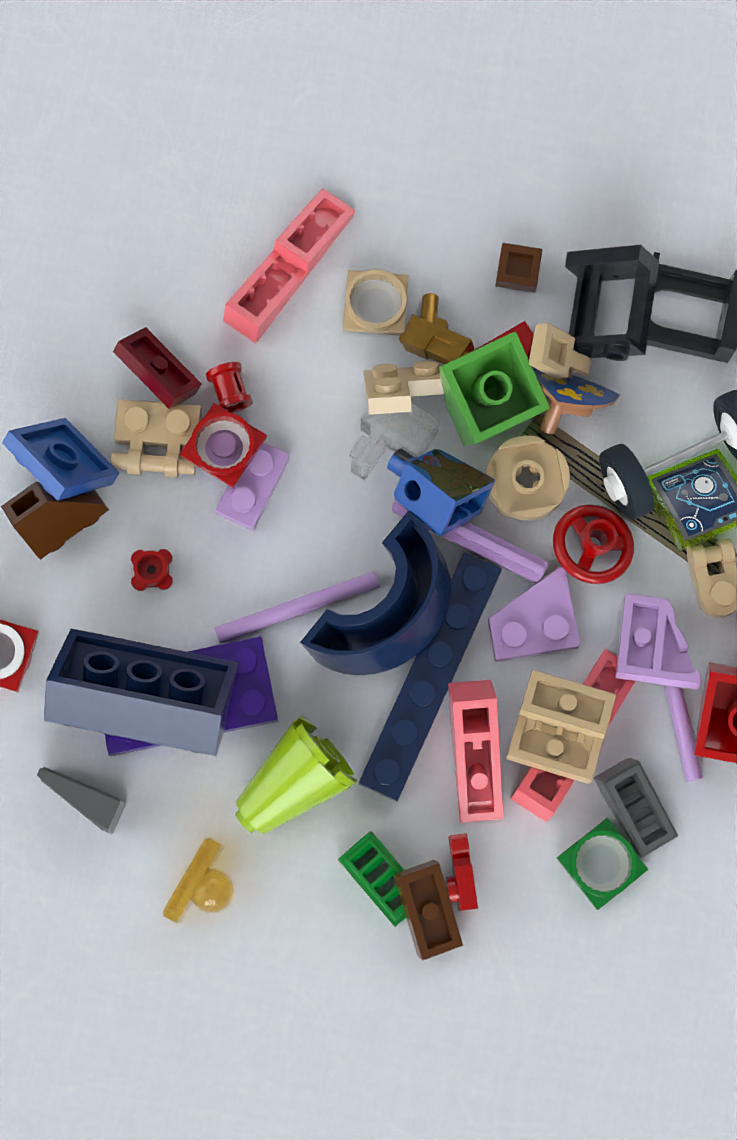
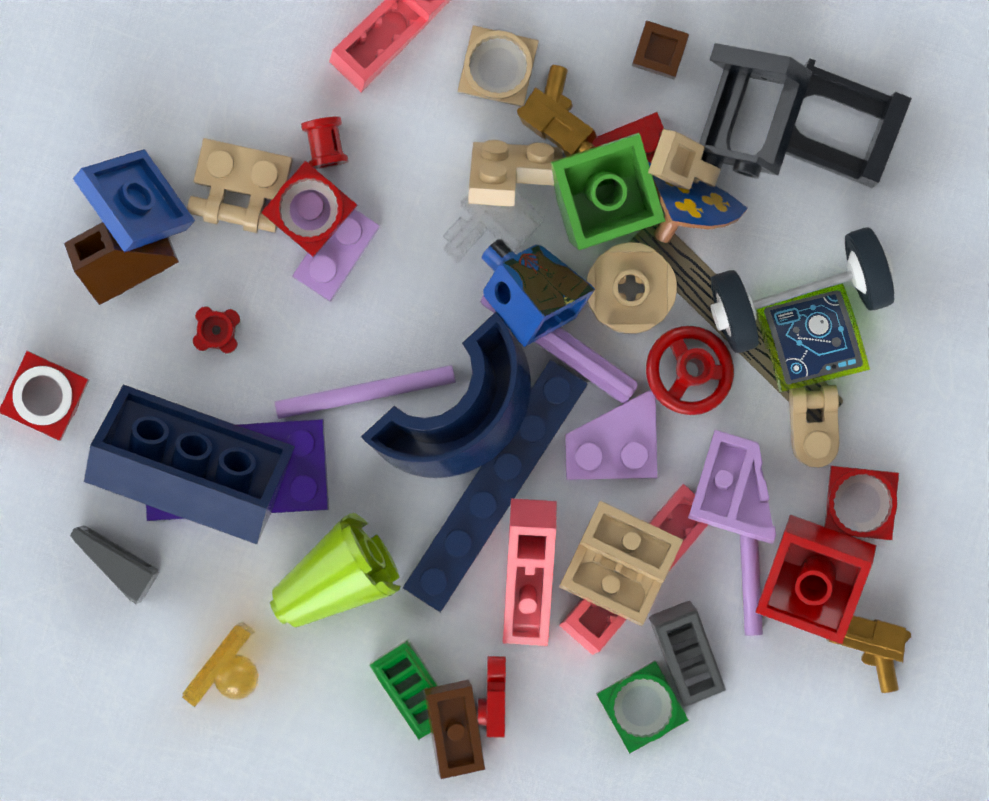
camera: 10 degrees right, 10 degrees up
dark red plate [113,327,202,409] -> none

